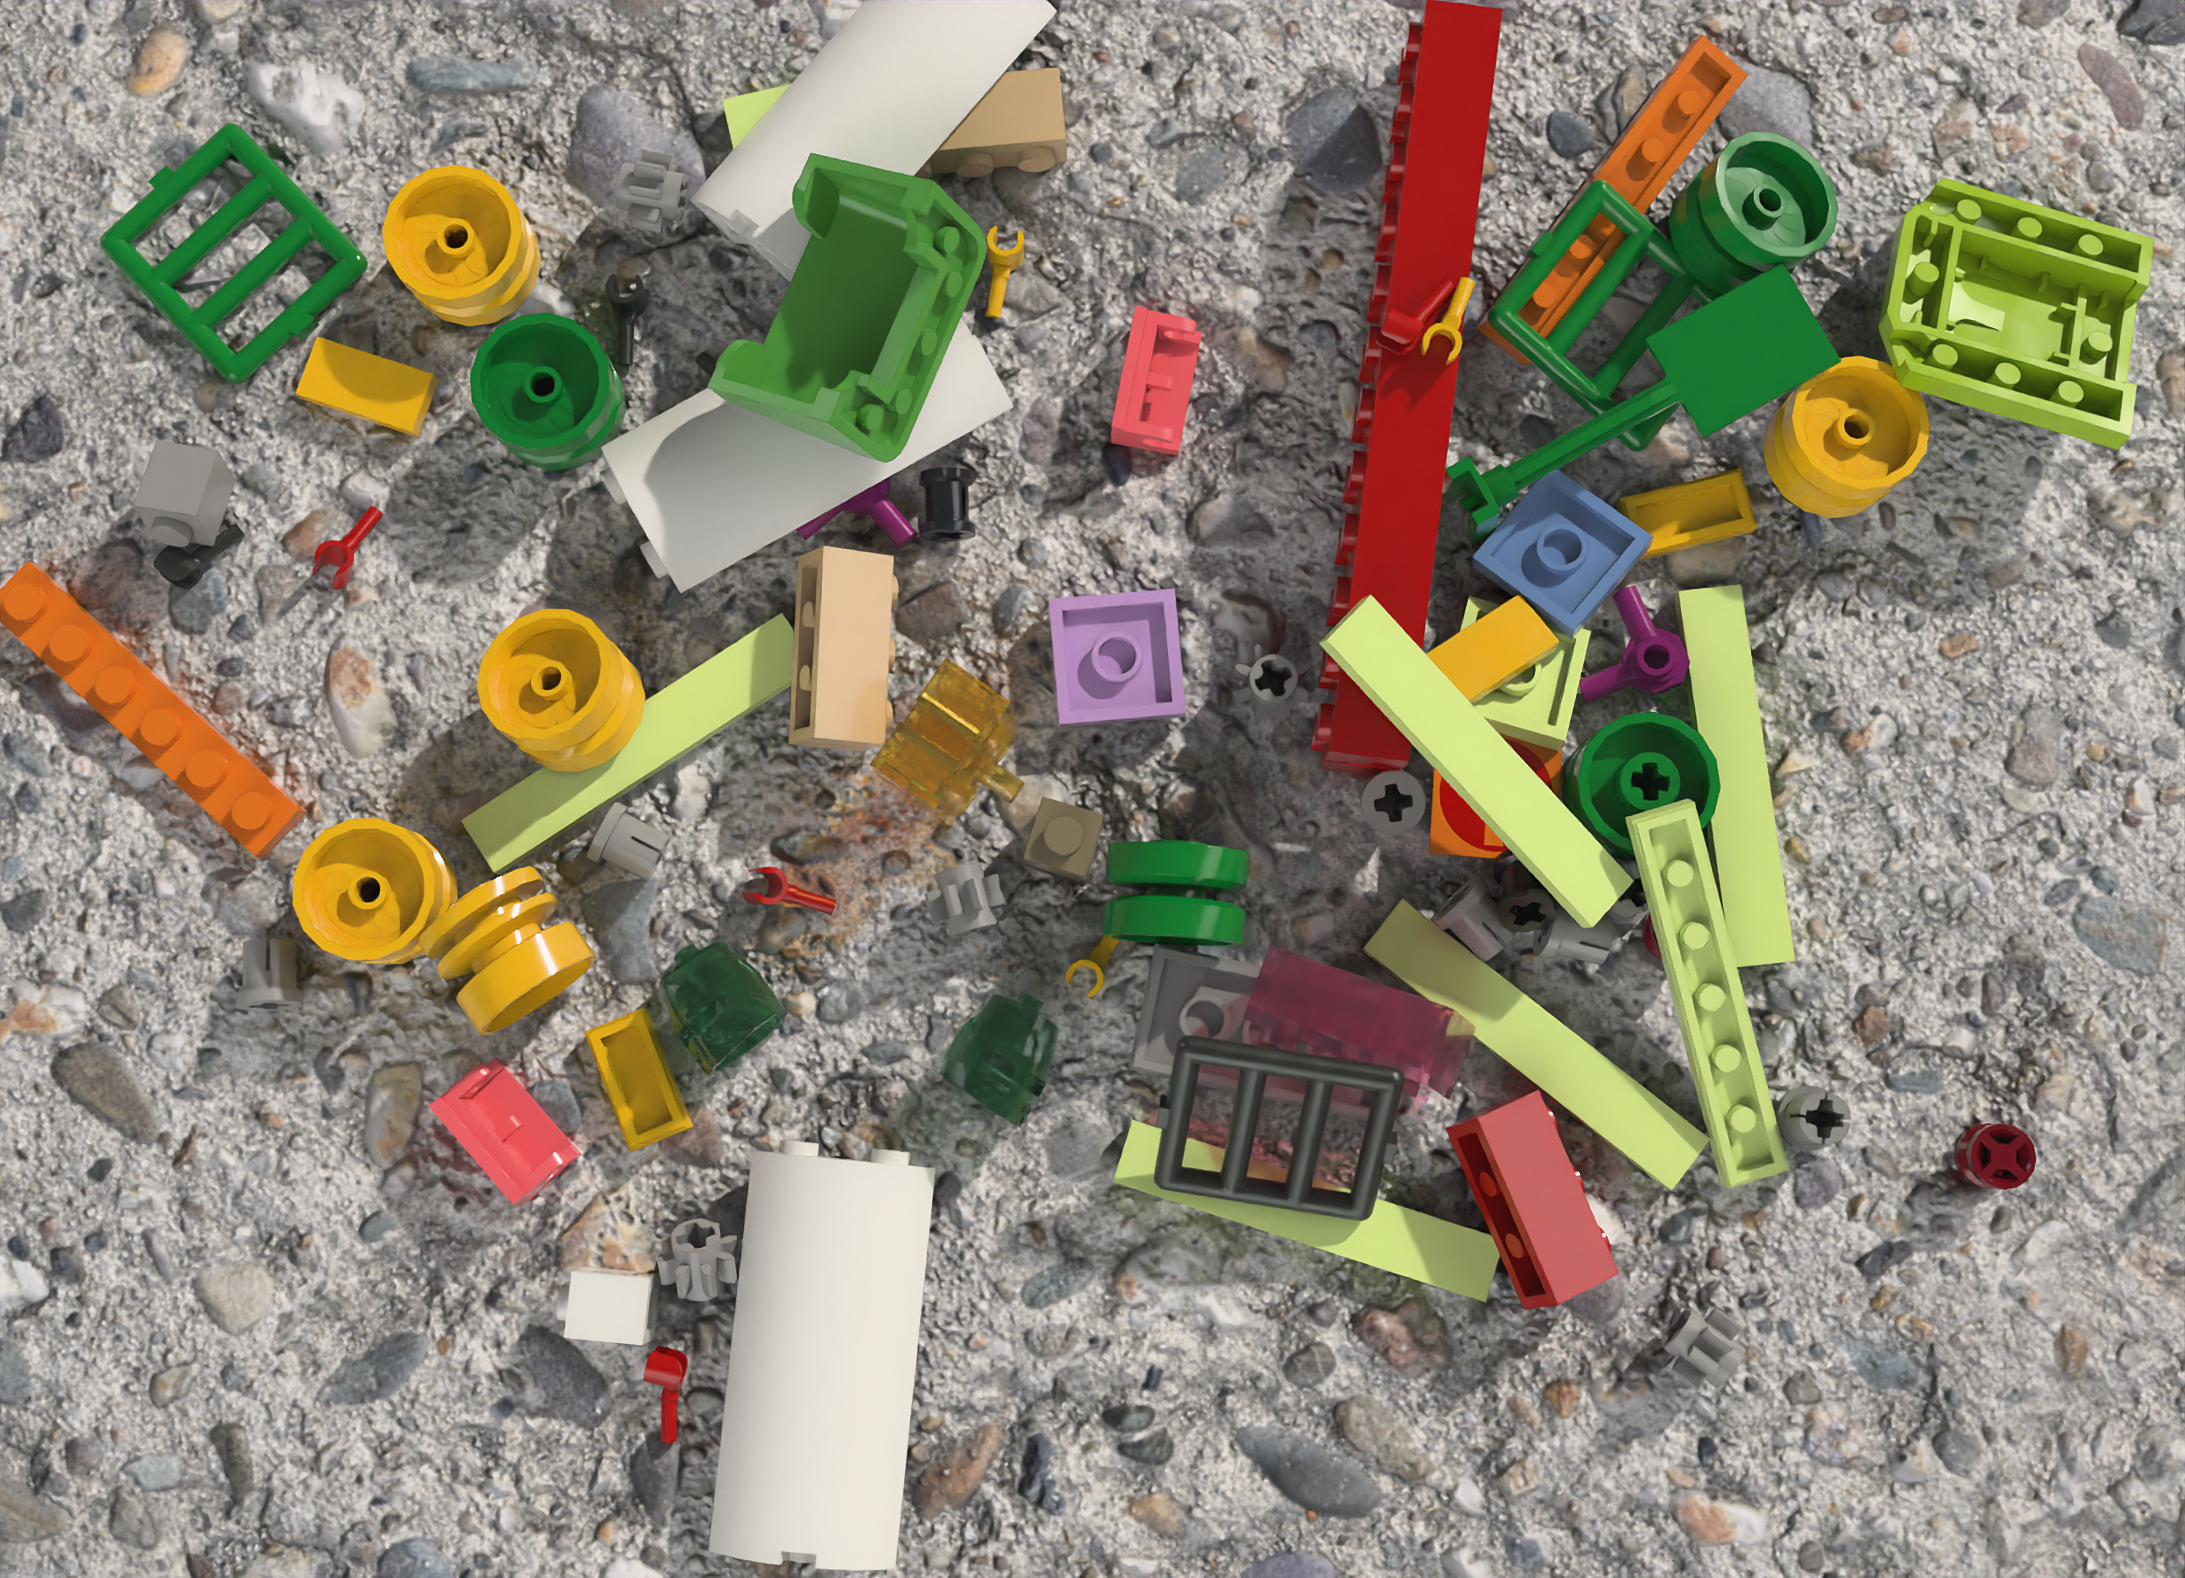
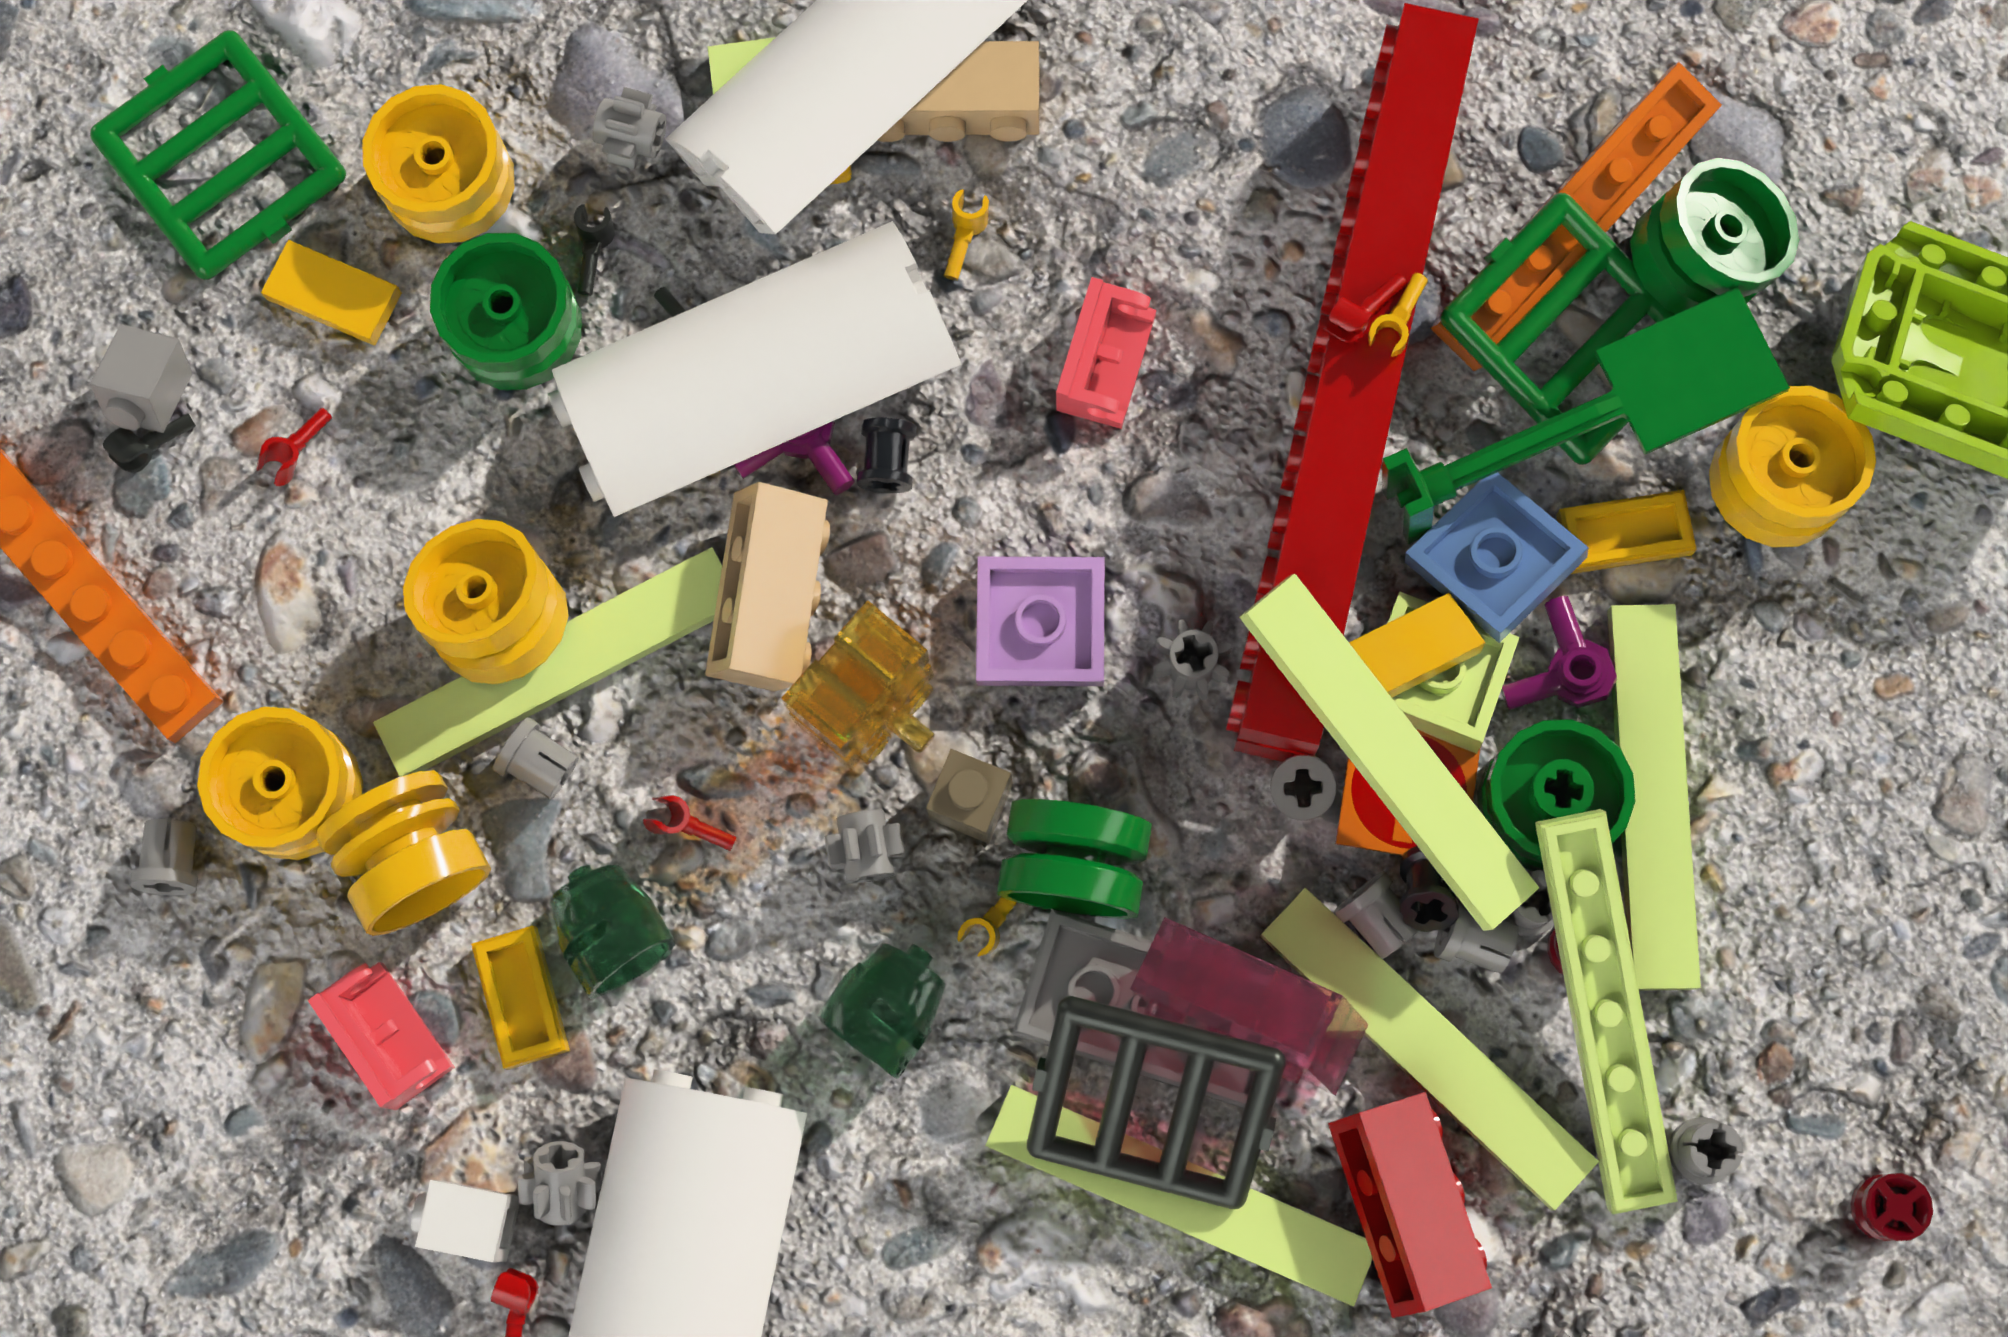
camera: 10 degrees right, 5 degrees down
bright green windscreen [707,152,986,463] -> none

